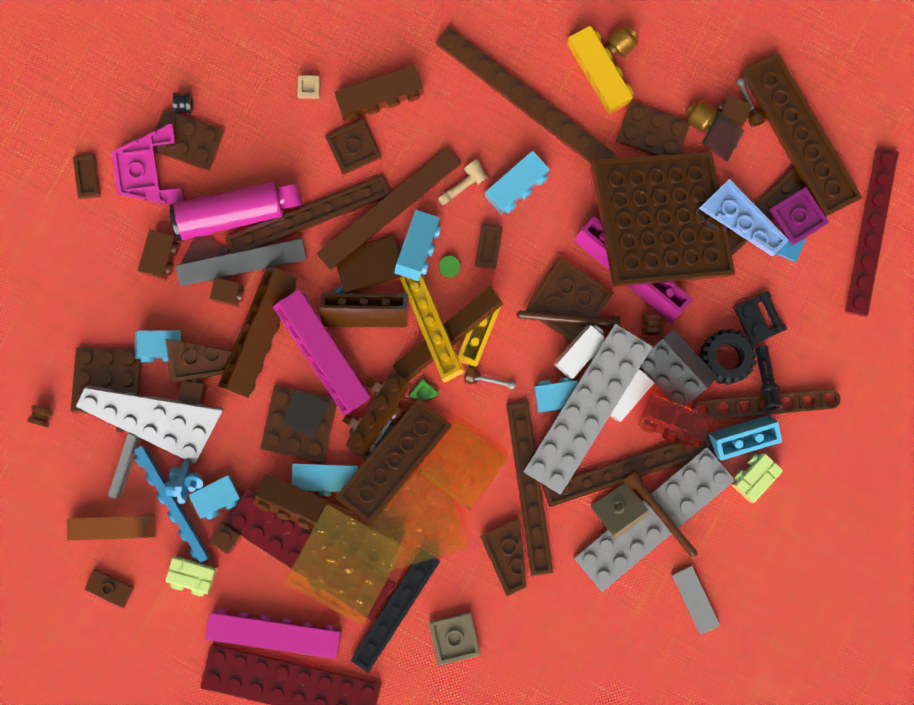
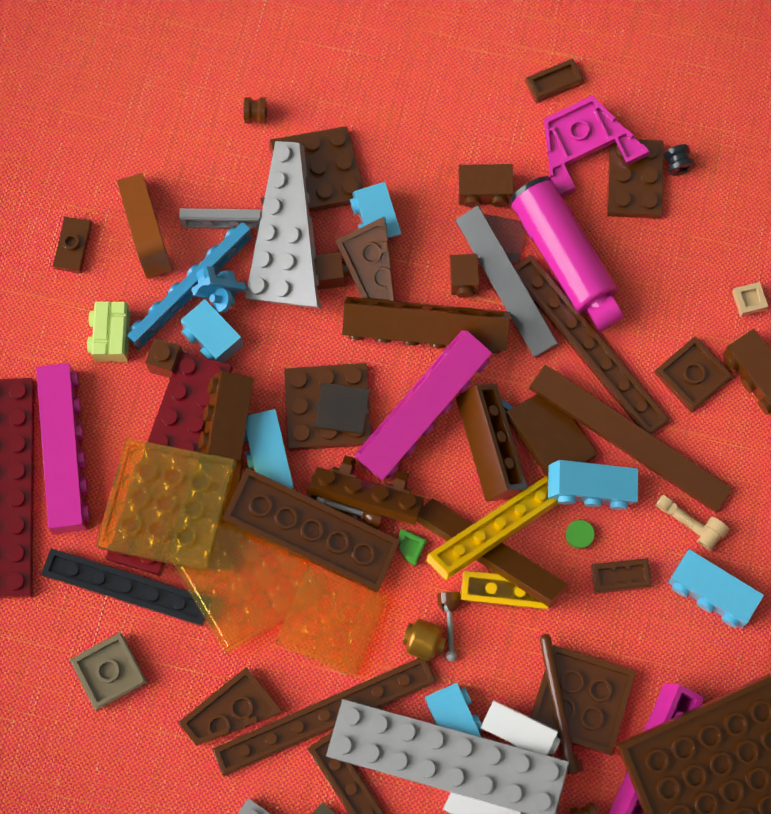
camera: 80 degrees right, 10 degrees down
none -> pearl gold head [402,619,447,661]

